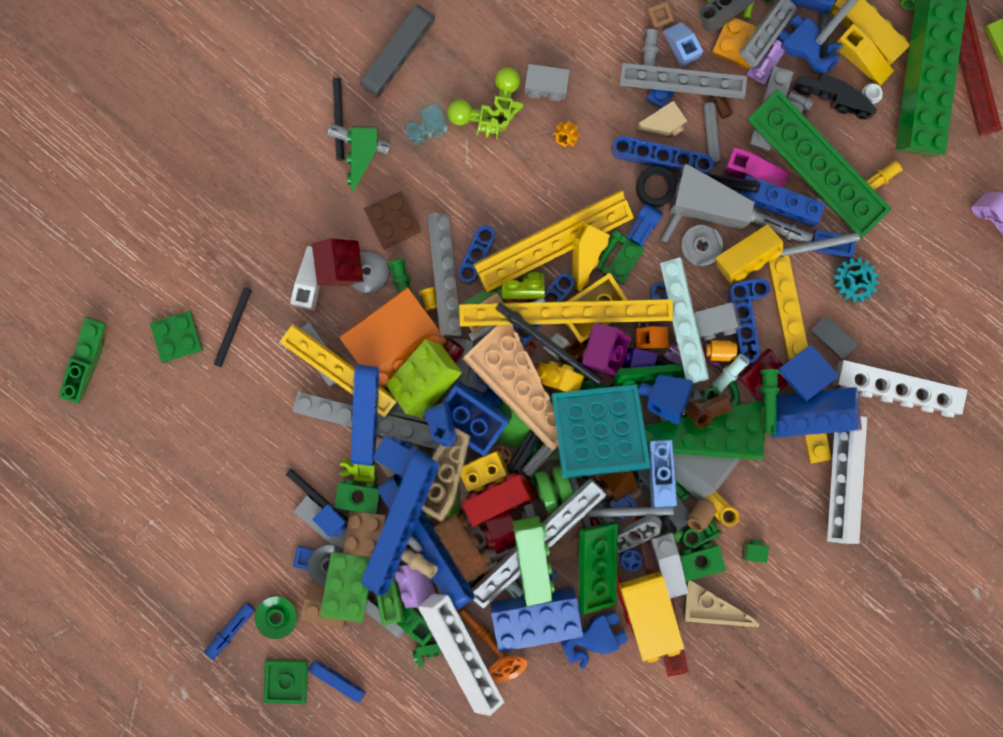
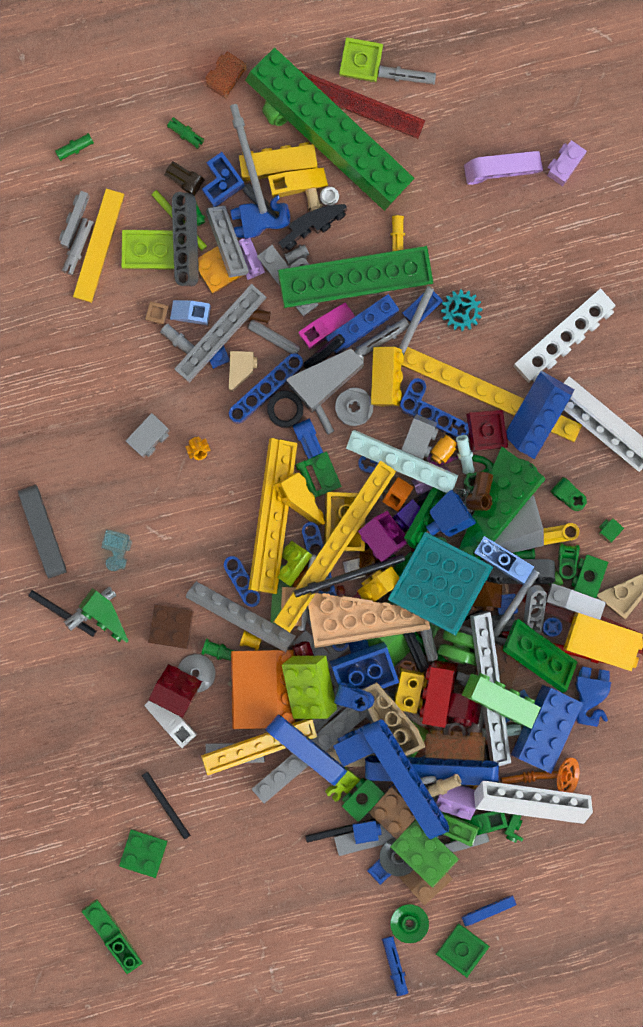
camera: 50 degrees left, 0 degrees up
lime piece [447,67,523,140] -> none
medium nougat brick [688,499,716,532] -> none
green pin [760,369,780,435] -> none
blue tile [779,345,839,402] -> none
dark grey slope [811,316,858,360] -> none
none -> tan pin [305,188,322,212]
none -> green piece [550,477,587,511]

